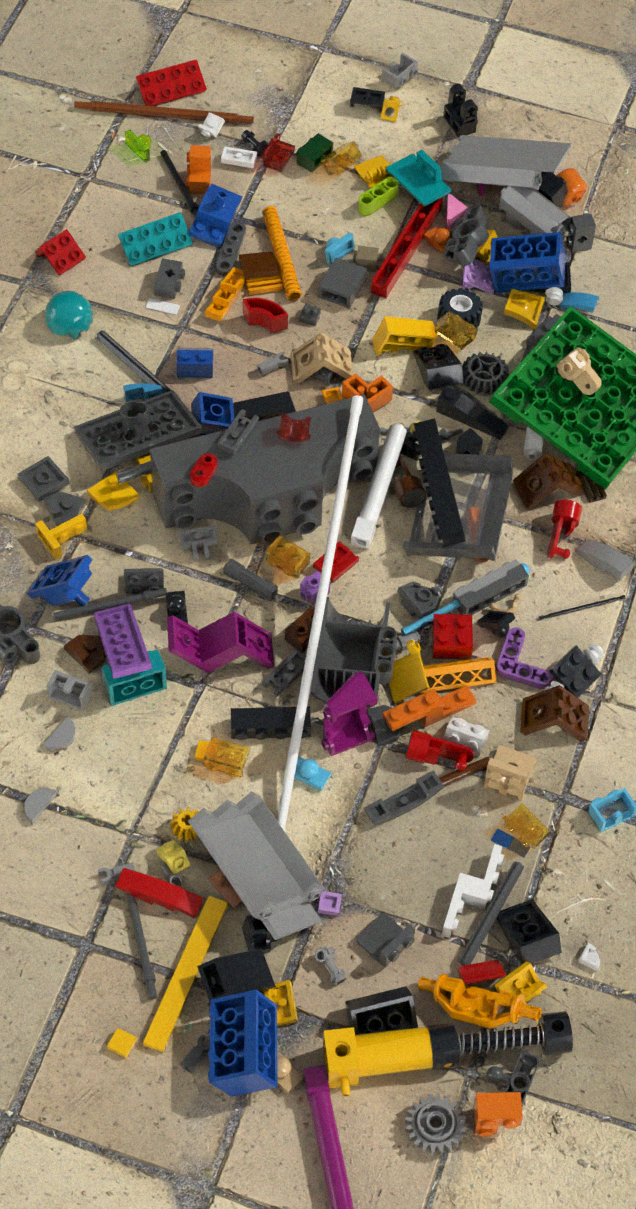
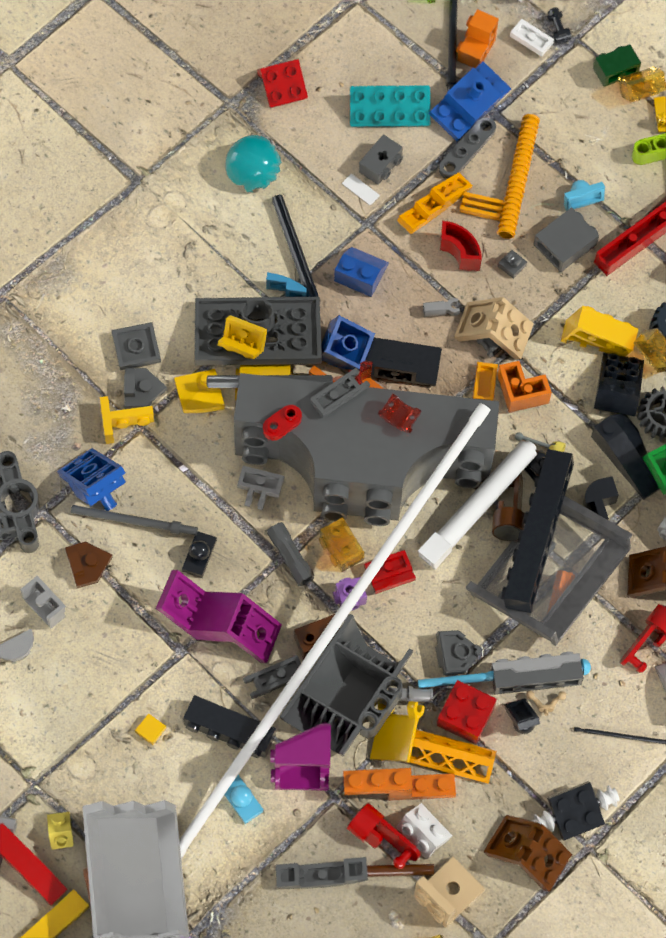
camera: 25 degrees right, 10 degrees up
medium lavender tile [93,604,152,679] -> none
teal brick [101,649,167,706] -> none
dark grey bracket [124,568,164,594] -> none
light grey hand [161,865,182,885] -> none
yellow gear [170,807,198,843] -> none
clear yellow bracket [204,737,250,777] -> none
reddish brown tile [239,251,279,279] -> none
clear red bracket [262,133,295,172] -> none
dark tan brick [353,246,379,272] -> none
dark grey plate [366,705,406,746] -> none
dark grey hand [439,428,463,443] -> none
medium lavender beam [496,627,552,689] -> none
none -> yellow bracket [218,315,267,359]

